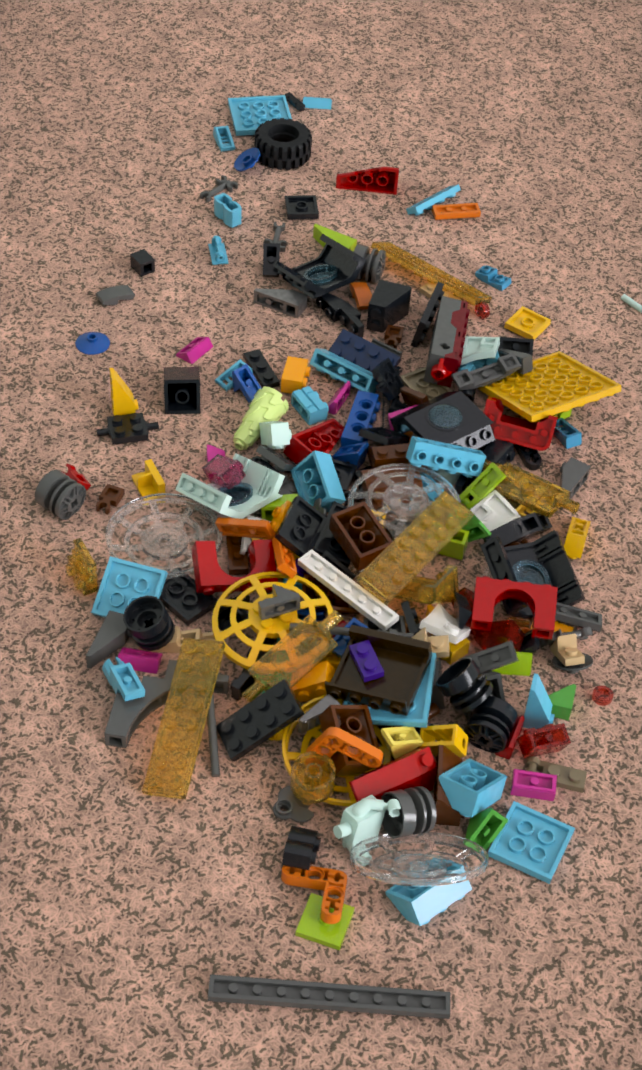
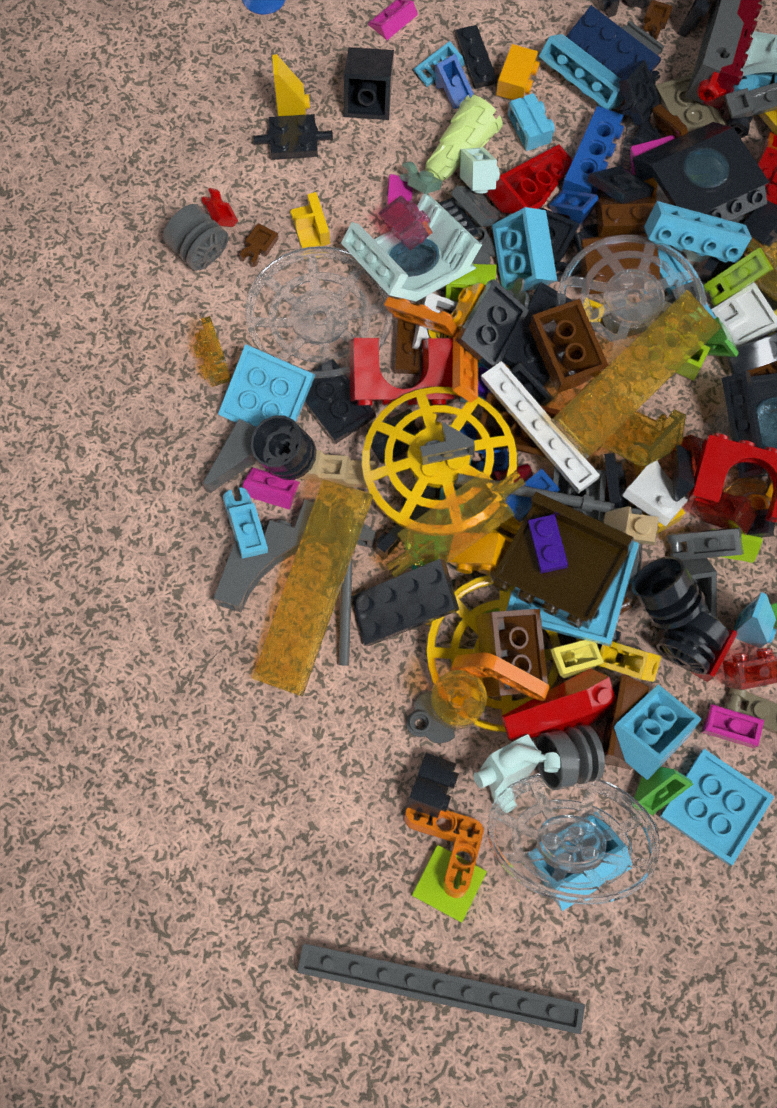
camera: 10 degrees right, 25 degrees up
flat silver slope [298,694,340,734] -> none
dark pink slope [328,381,351,415] -> none
none -> sand green plate [400,161,442,194]

